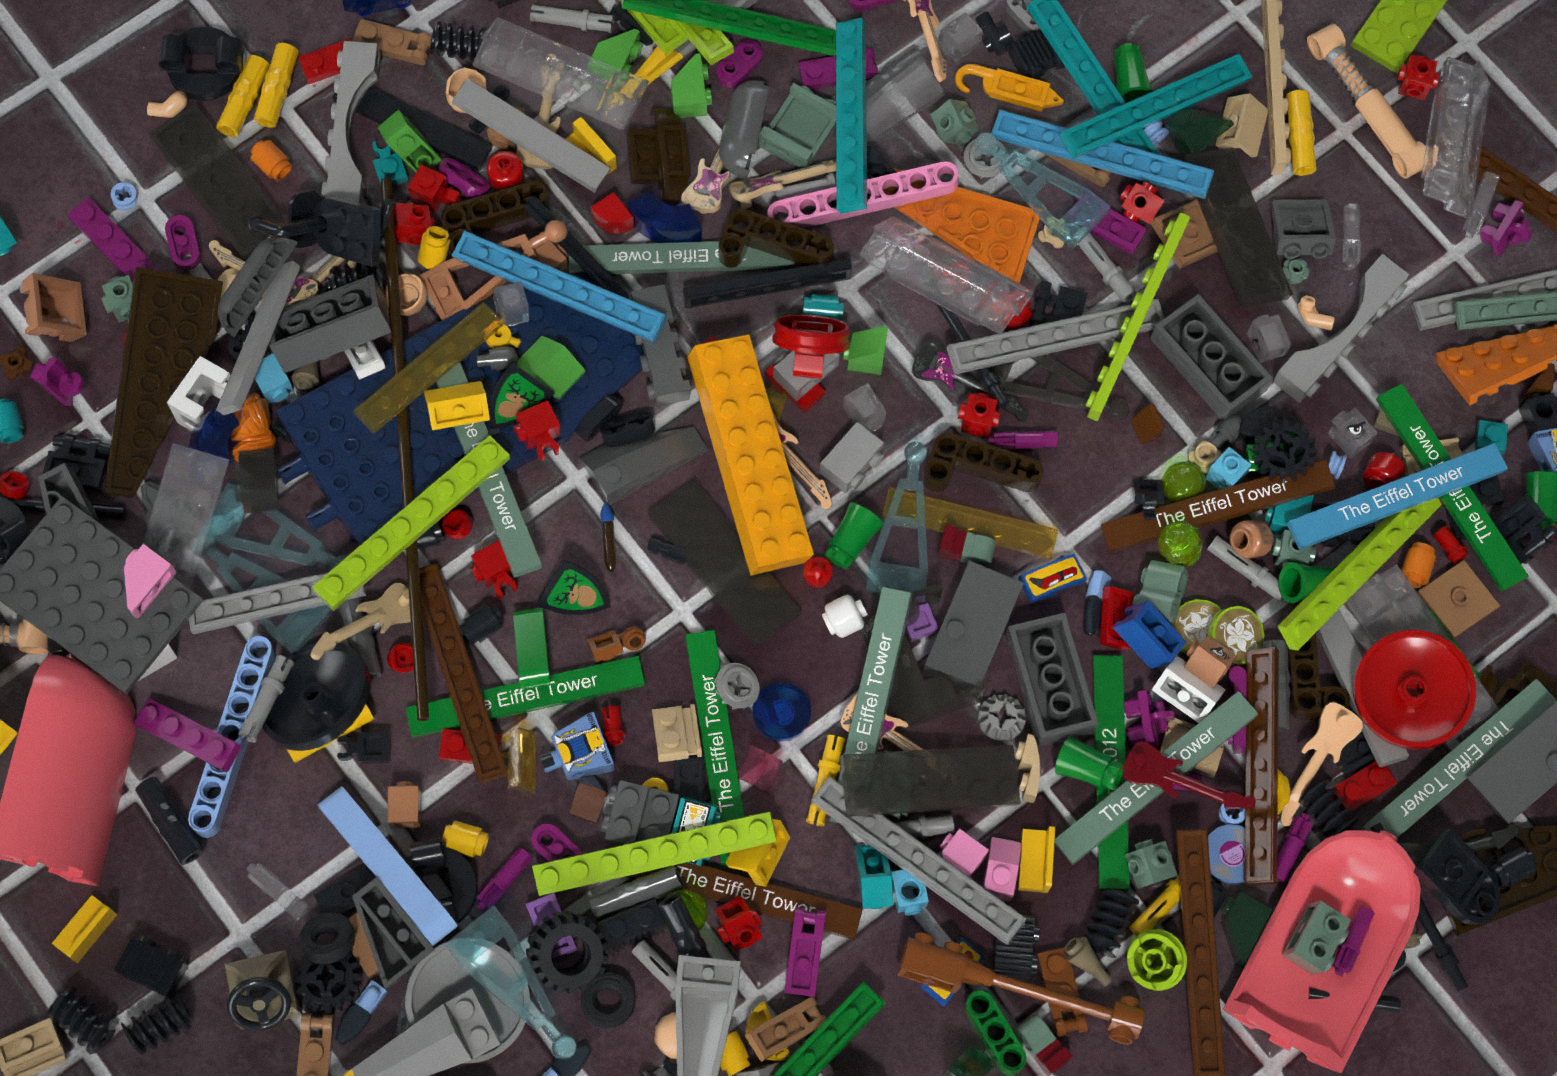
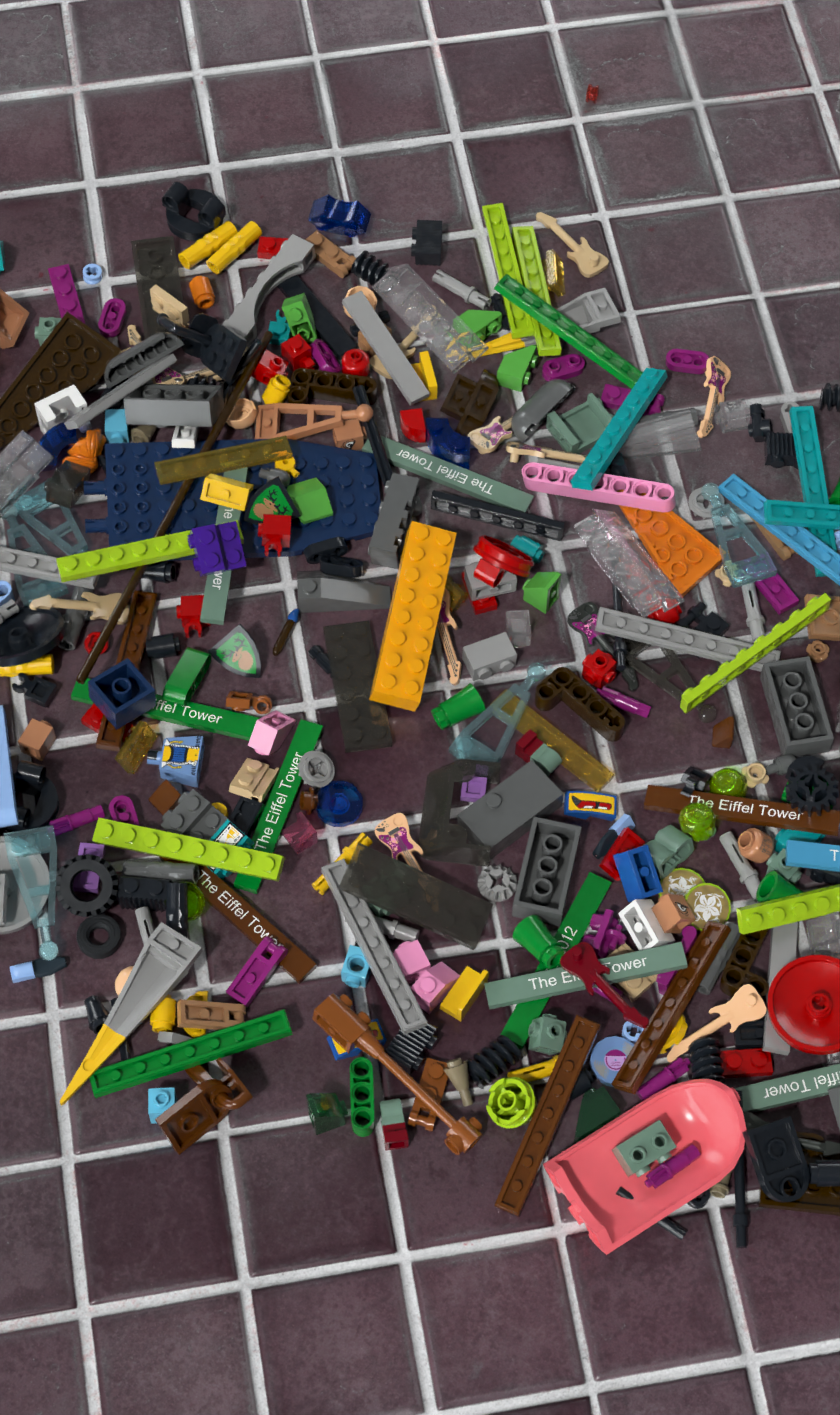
camera: 30 degrees right, 10 degrees down
light nougat arm [147,91,188,118] -> none
red tile [442,509,473,540] -> none
yellow brick [442,820,489,858] -> none
dark azure tile [452,231,667,343] -> none
clear brick [493,281,529,326] -> none
red pin [602,706,626,746] -> none
red brick [714,896,762,952] -> none
dark brown beam [718,208,834,268] -> none
yellow panel [726,815,790,887] -> none
red tile [803,557,833,588] -> none
white head [822,595,868,638] -> none
sand green tile [829,587,913,823] -> none
teal slope [854,844,893,909] -> none
sand green brick [930,99,979,145] -> none
light orange plate [955,64,1064,112] -> none
tan slope [1015,734,1040,803] -> none
red brick [1120,181,1165,224] -> none
medium azure brick [1205,447,1251,490] -> none
none -> dark blue brick [88,658,156,730]
none -> tan plate [150,284,189,327]
none -> dark purple plate [187,521,247,577]
none -> bright pink slope [248,710,296,756]
none -> reddish brown plate [299,787,318,815]
none -> medium nougat plate [806,640,830,663]

